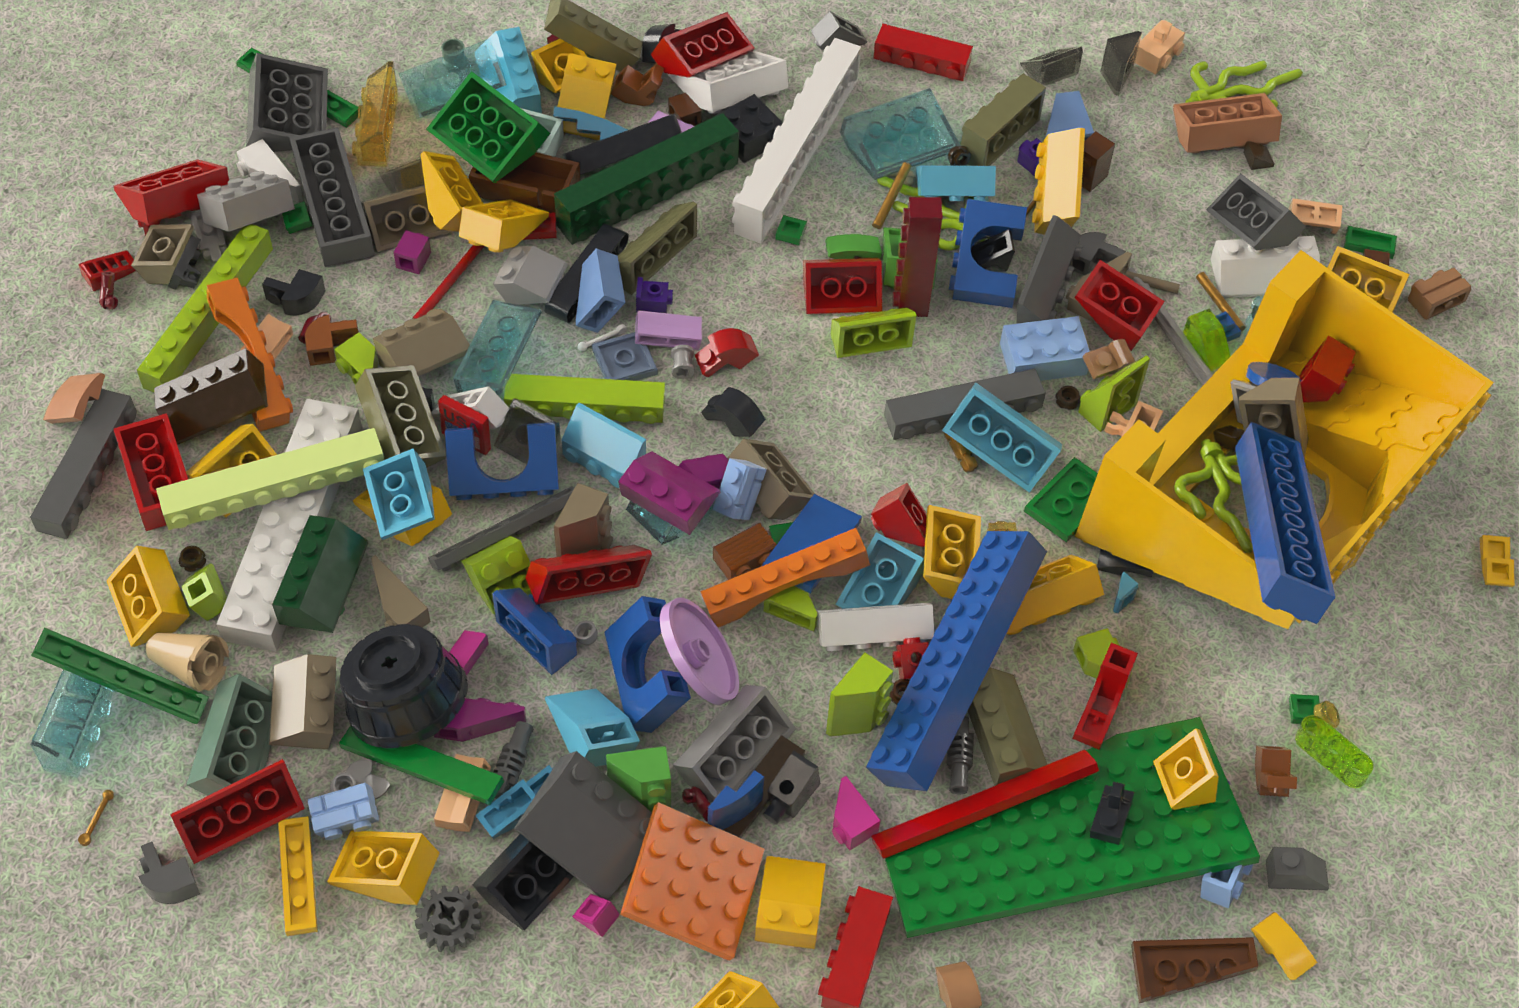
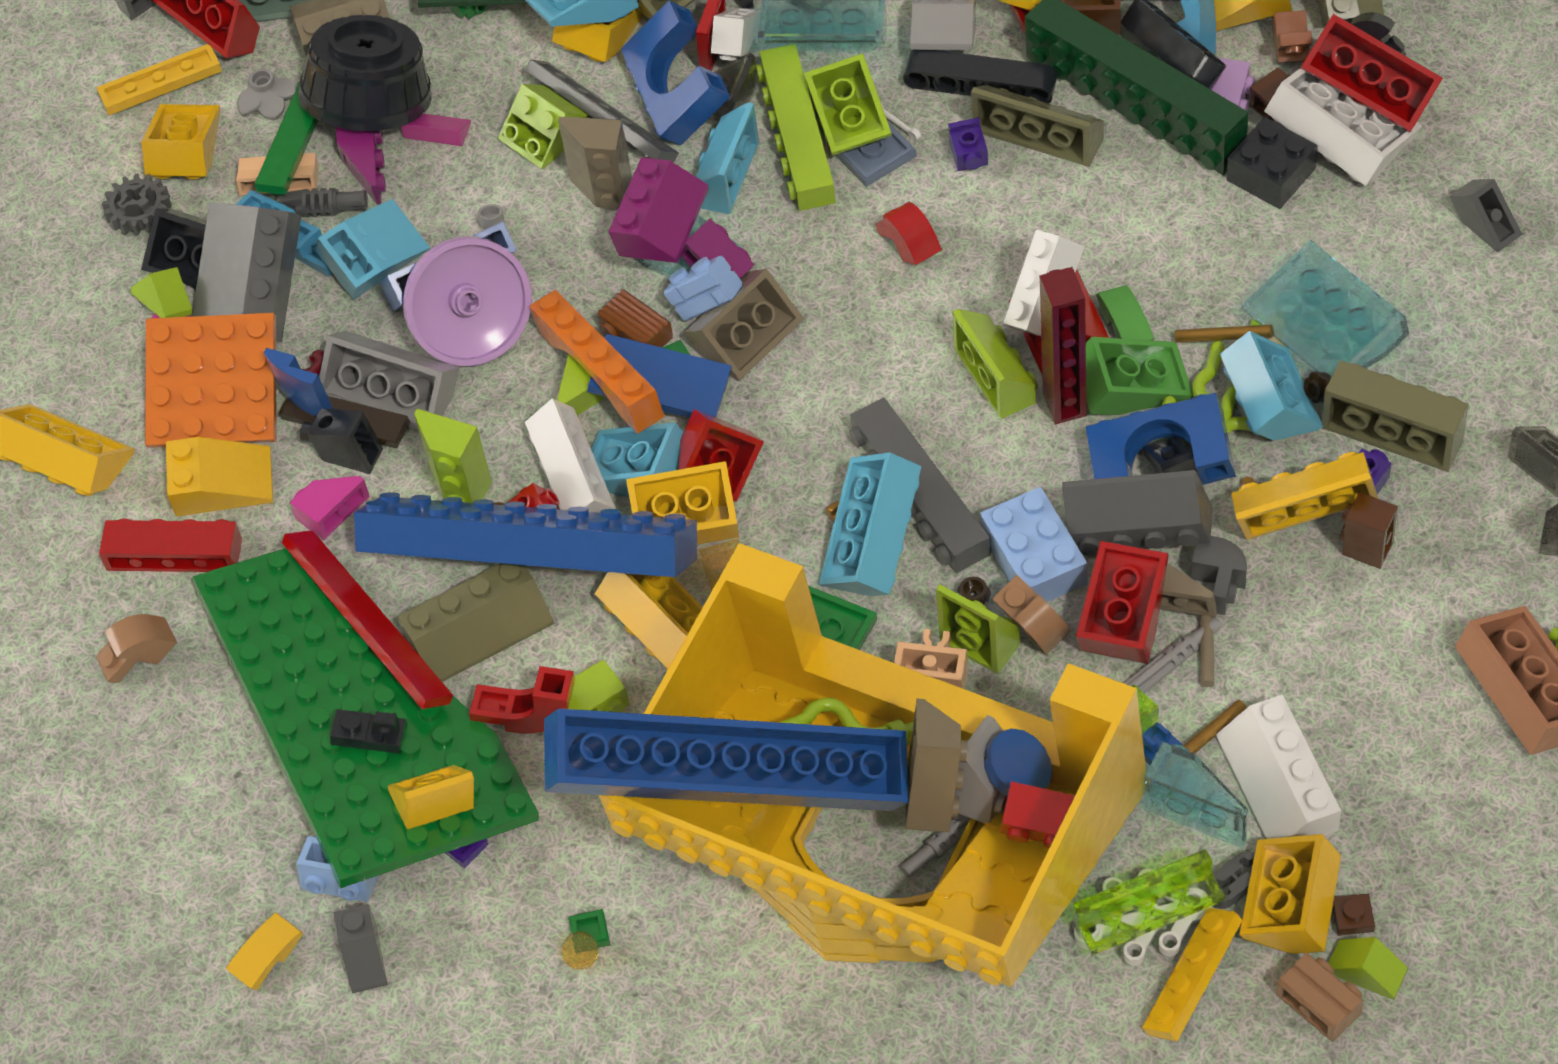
camera: 85 degrees right, 0 degrees up
light blue brick [308,783,379,840] -> none
dark tan slope [371,555,431,628] -> none
blue slope [492,588,577,675] -> none
red slope [525,545,652,605] -> none
medium blue slope [575,248,626,333] -> none
bright green slope [606,746,671,812] -> none
lavender piece [635,311,702,350] -> none
light grey bush [671,345,695,379] -> none
black brick [701,387,766,437] -> none
white brick [732,38,861,244] -> none
green plate [776,215,807,245] -> none
red brick [873,24,973,81] -> none
dark grey hinge [947,716,974,795] -> none
medium blue slope [1046,91,1094,141] -> none
reddish brown wing [1131,937,1258,1004] -> none
dark grey slope [1206,173,1306,250] -> none
dark brown slope [1243,141,1275,170] -> none
dark orange brick [1255,745,1297,797] -> none
light nougat hinge [1288,198,1342,234] -> none
clear neon green beam [1295,715,1374,788] -> none
green tile [1343,226,1397,259] -> none
none -> lime slope [131,267,193,318]
none -> lime slope [804,53,892,156]
none -> white slope [1002,230,1084,337]
none -> lime slope [1328,937,1408,1000]

